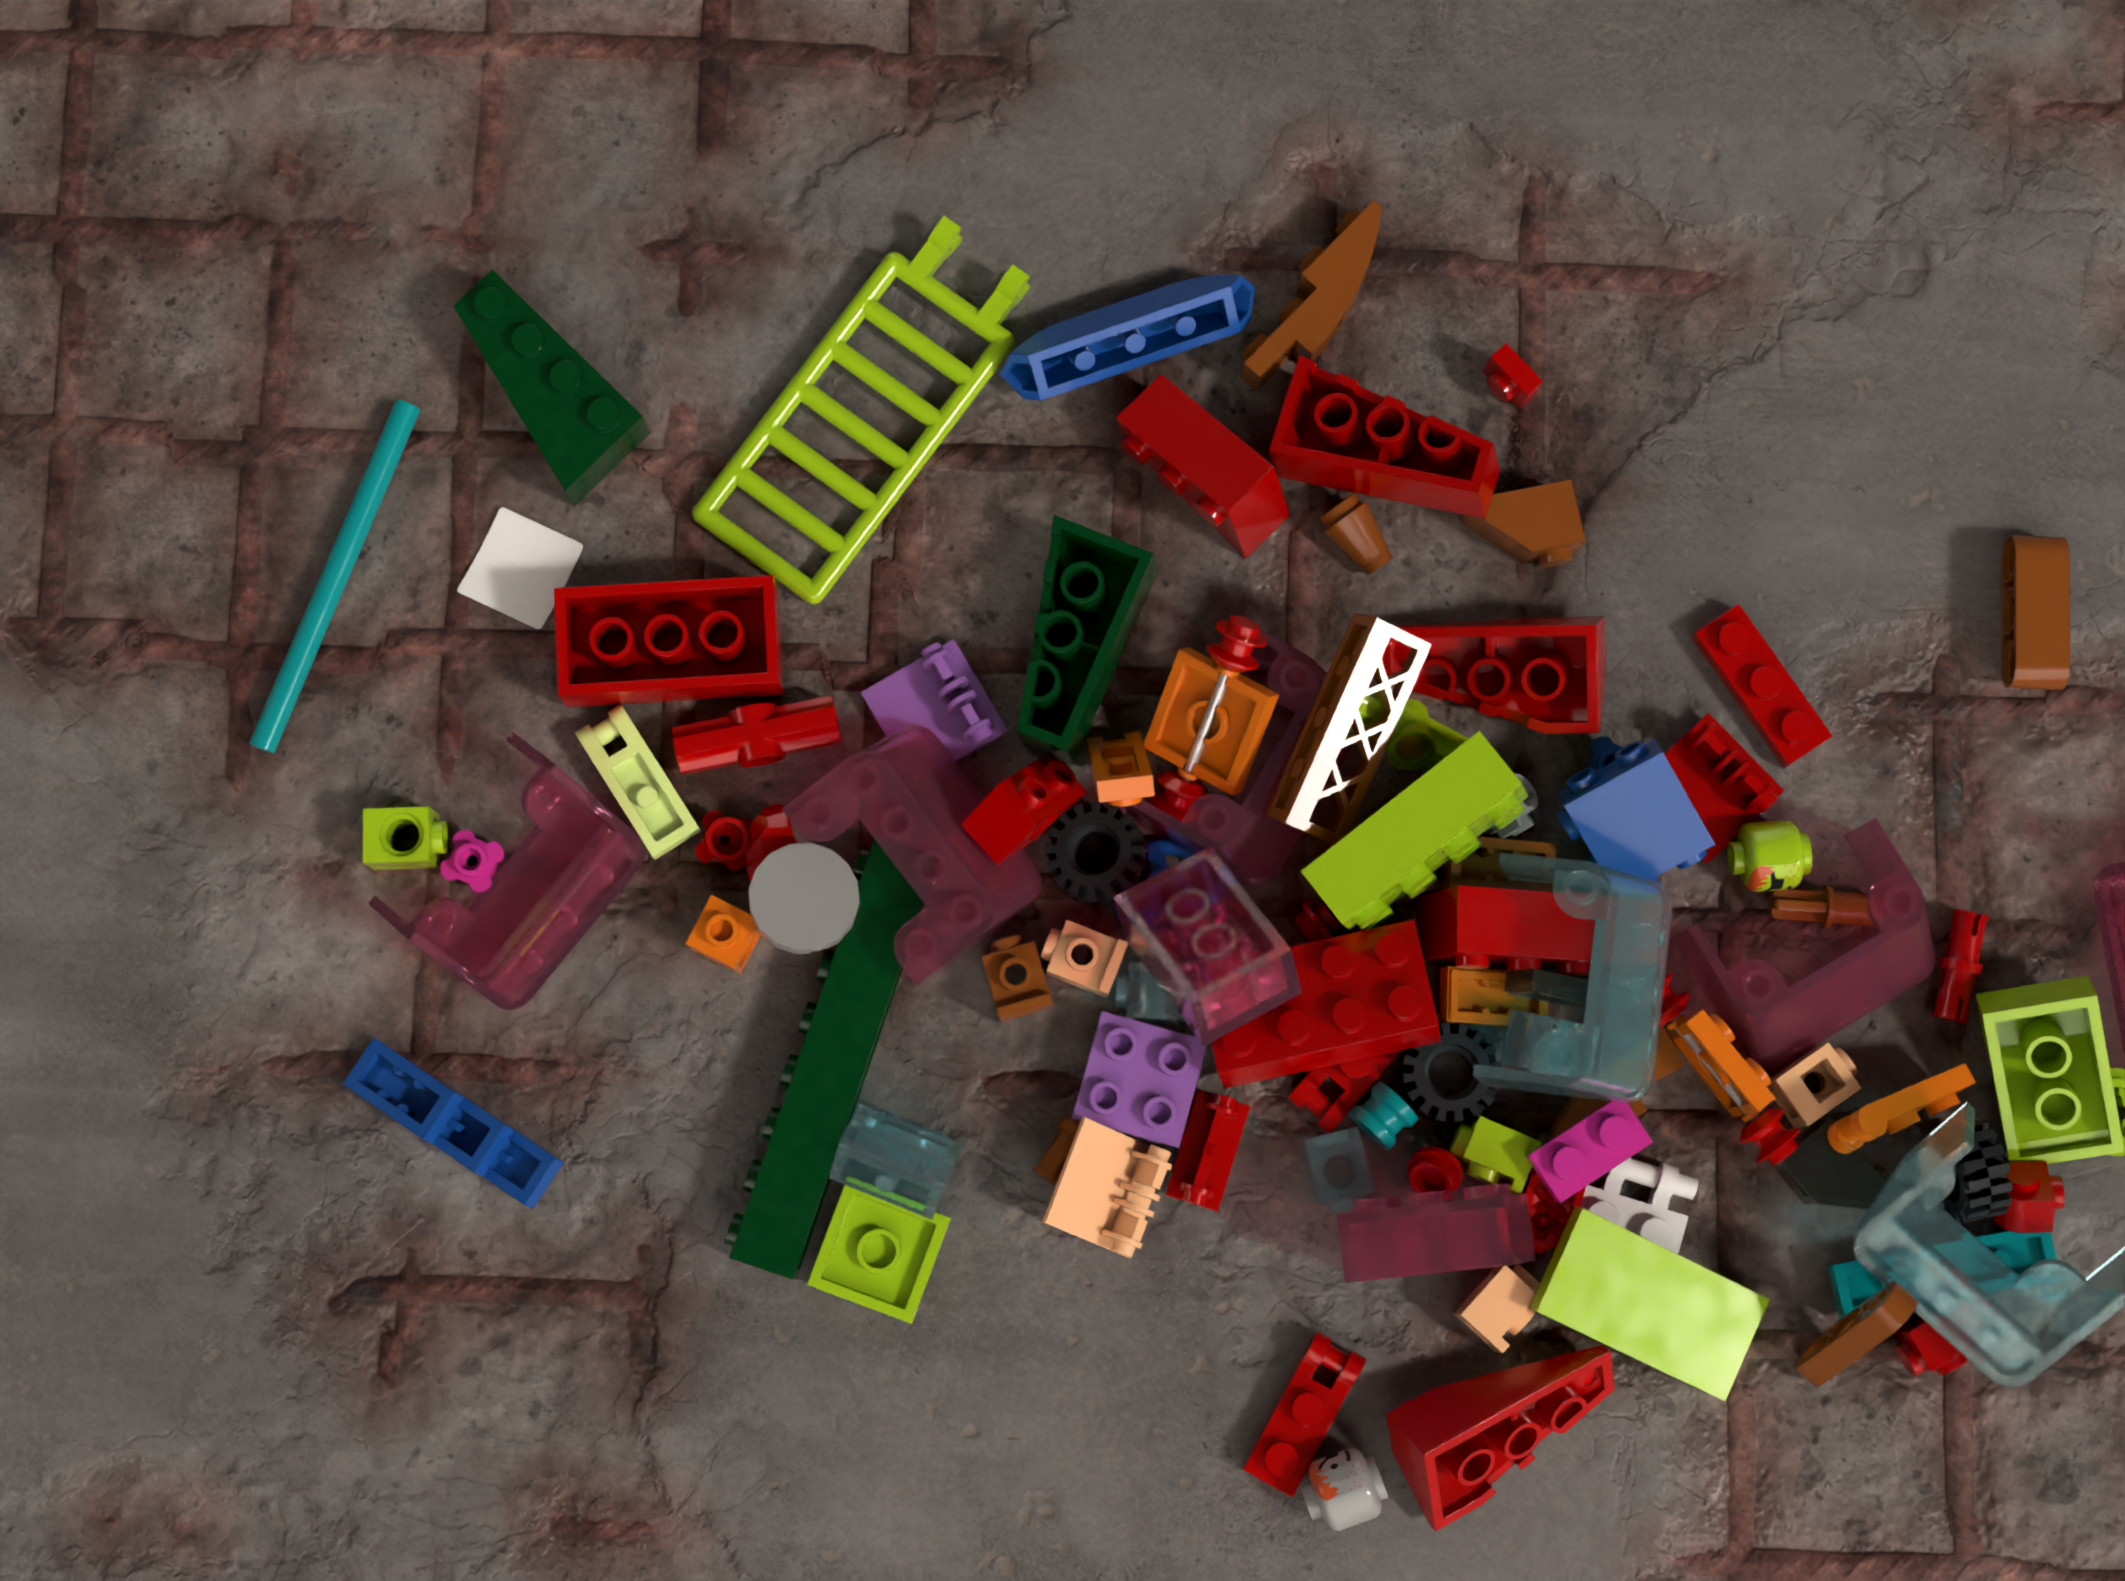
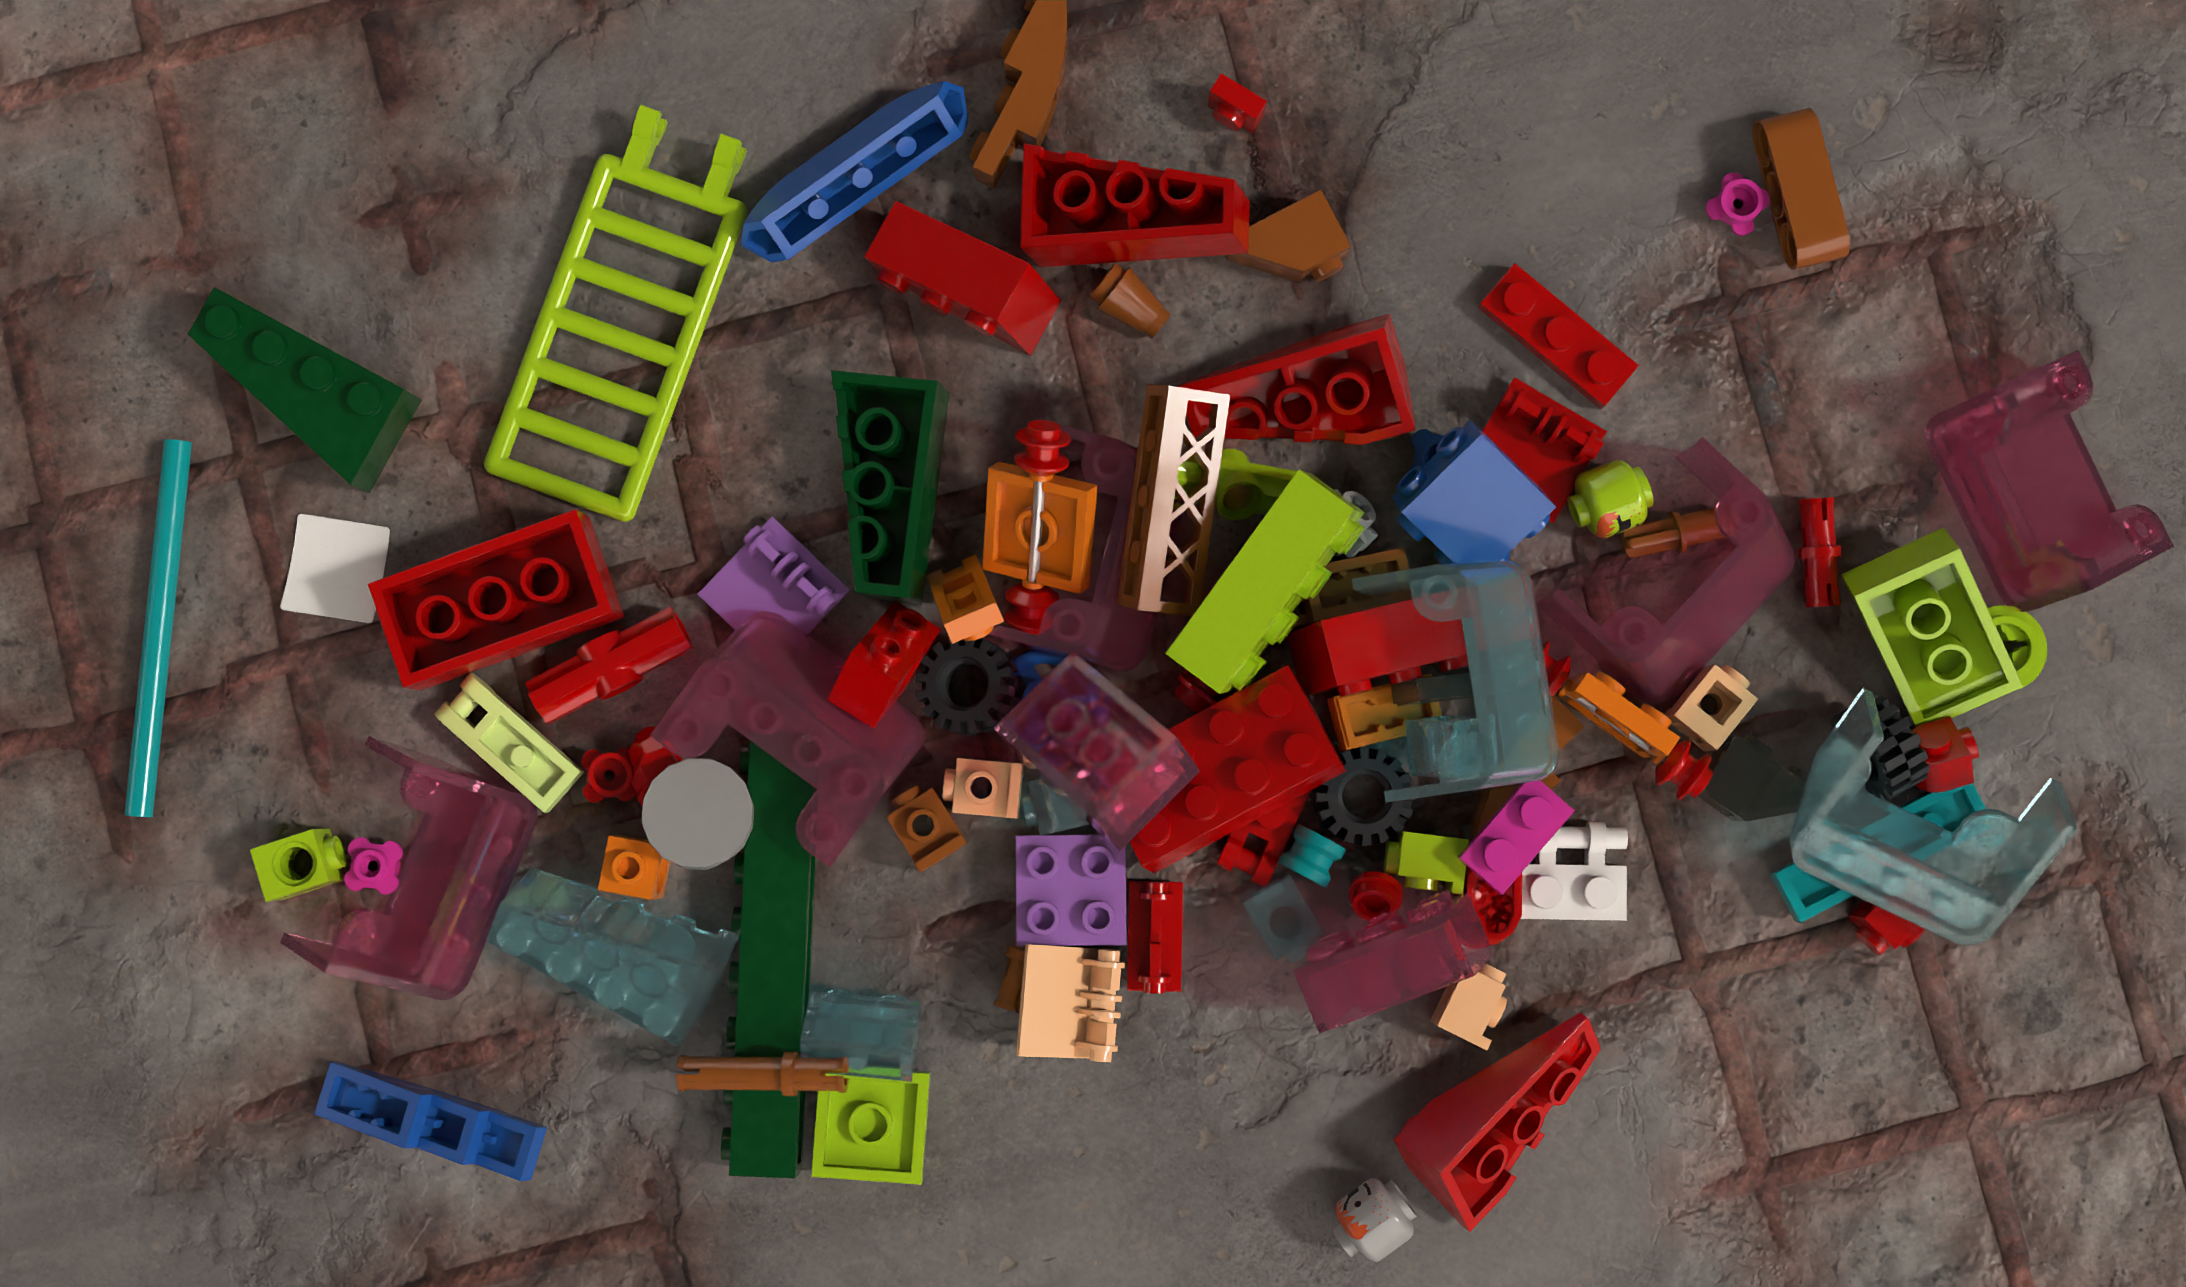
camera: 10 degrees left, 5 degrees up
red plate [1242,1331,1366,1498] -> none
lime tile [1529,1206,1770,1401] -> none
dark orange beam [1793,1281,1918,1387] -> none
orange plate [1827,1063,1976,1154] -> none
none -> clear light blue wedge [486,868,740,1048]
none -> dark orange pin [676,1052,849,1096]
none -> dark pink plate [1705,172,1770,236]

